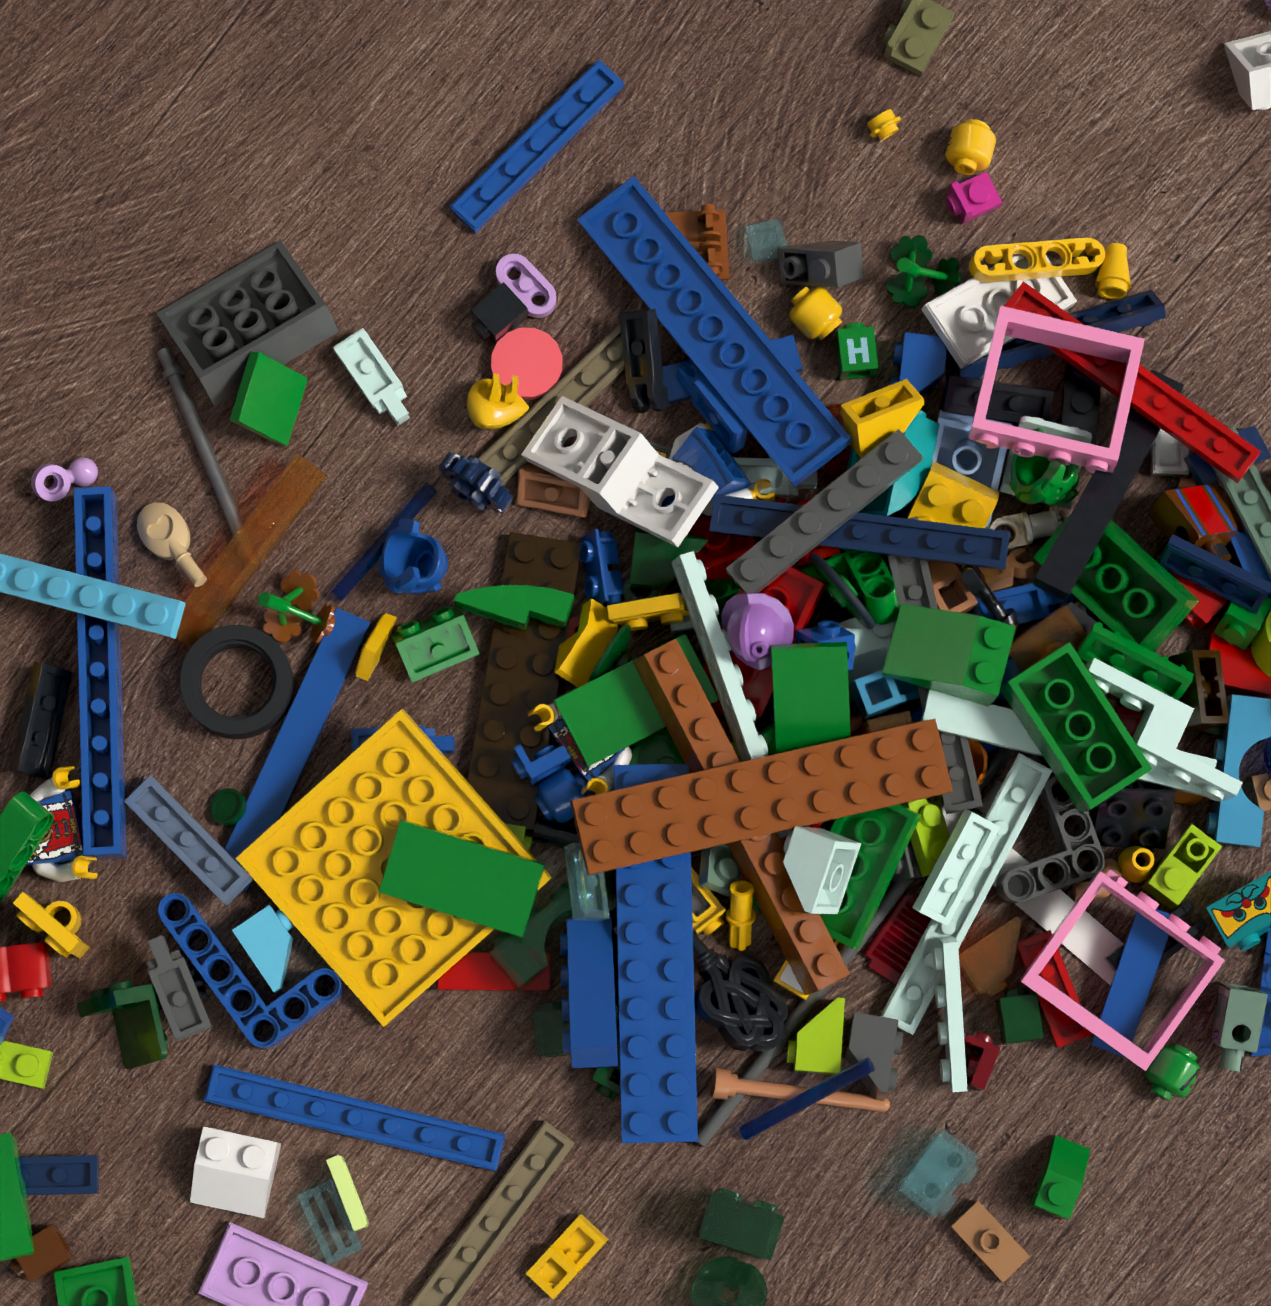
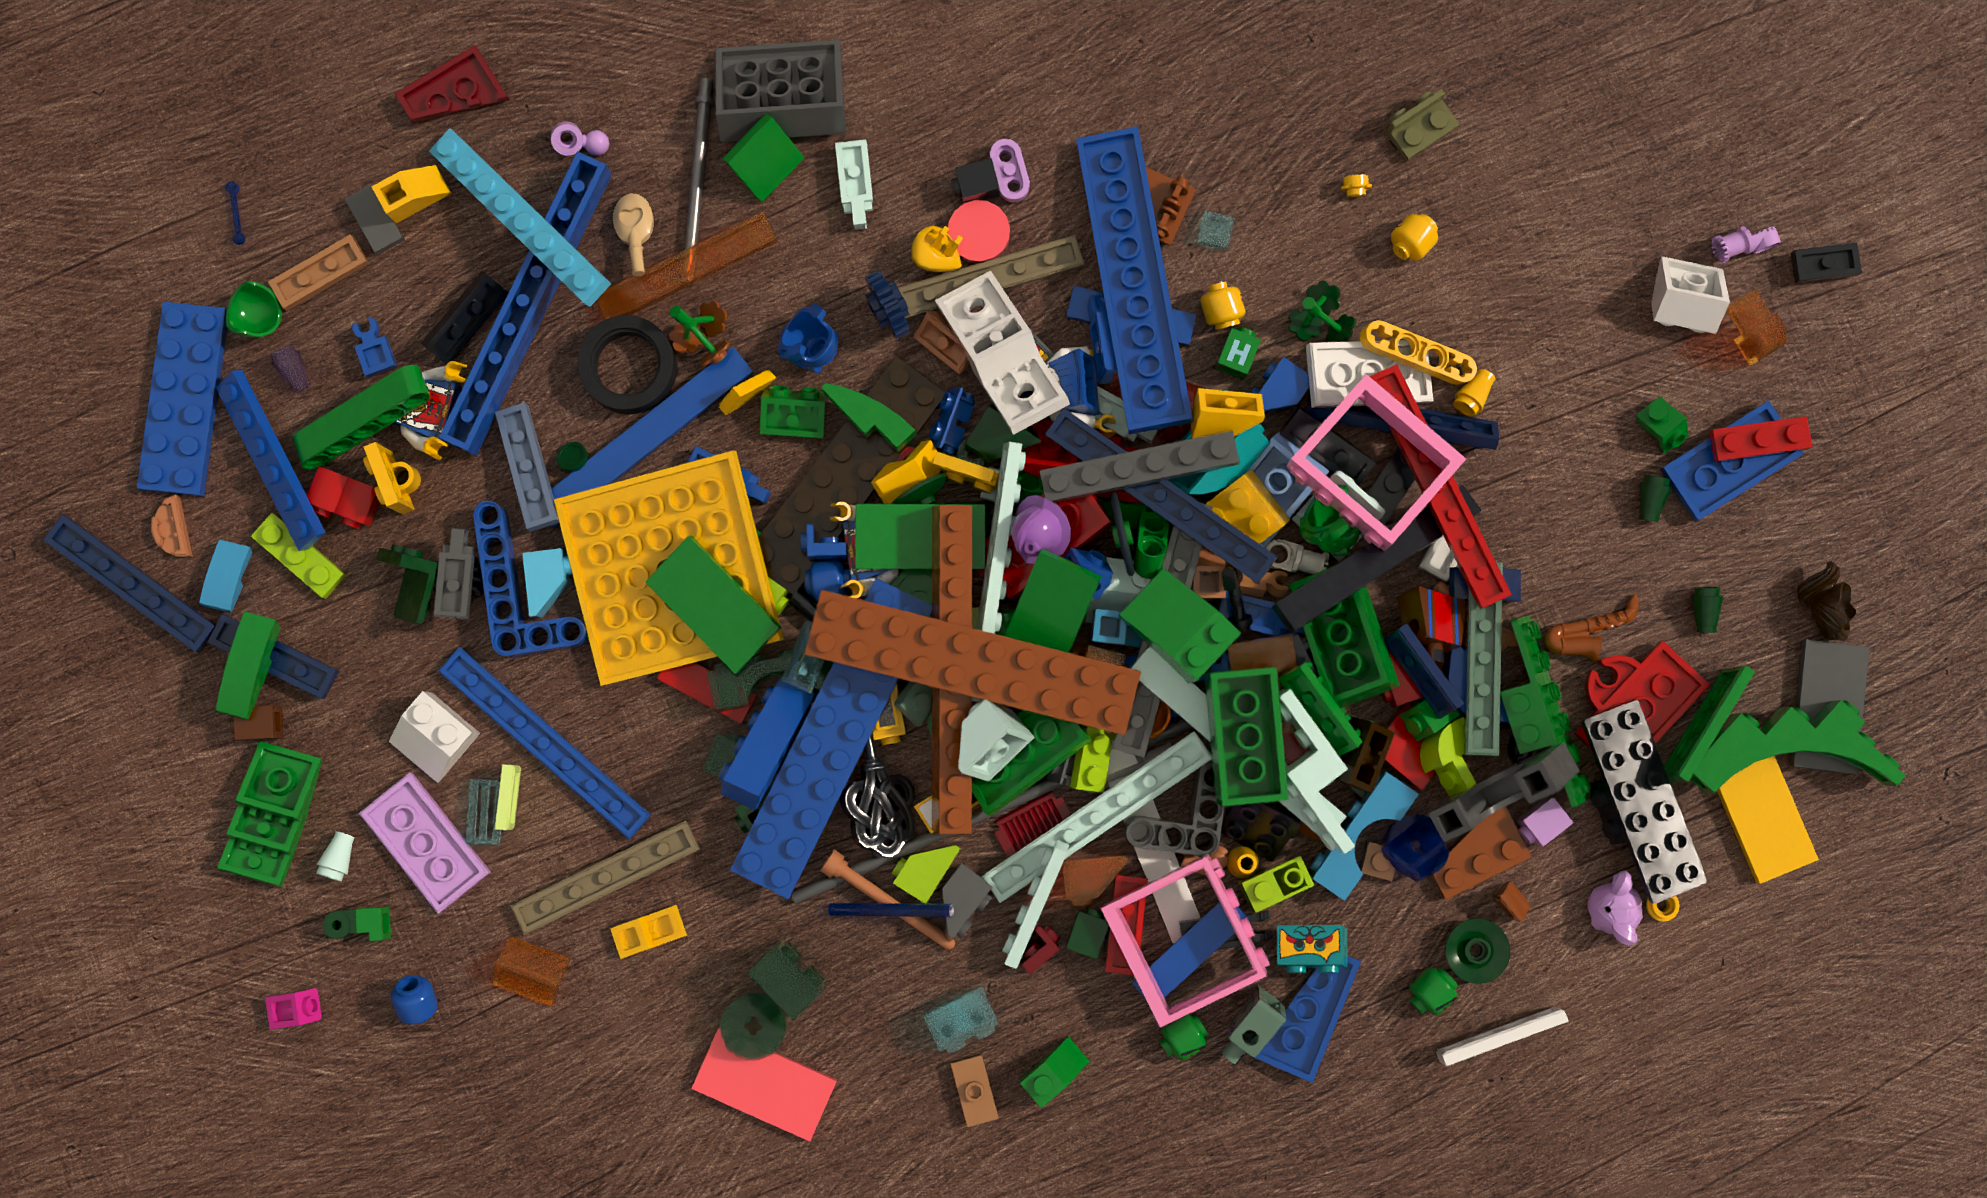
camera: 30 degrees right, 5 degrees up
clear blue bar [331,482,437,601] -> none
blue tile [449,59,624,234] -> none
black hinge [619,309,668,413] -> none
yellow axle [726,881,756,951] -> none
dark grey slope [777,241,864,288] -> none
light aqua plate [912,808,1000,926] -> none
dark pink bracket [945,171,1003,224] -> none

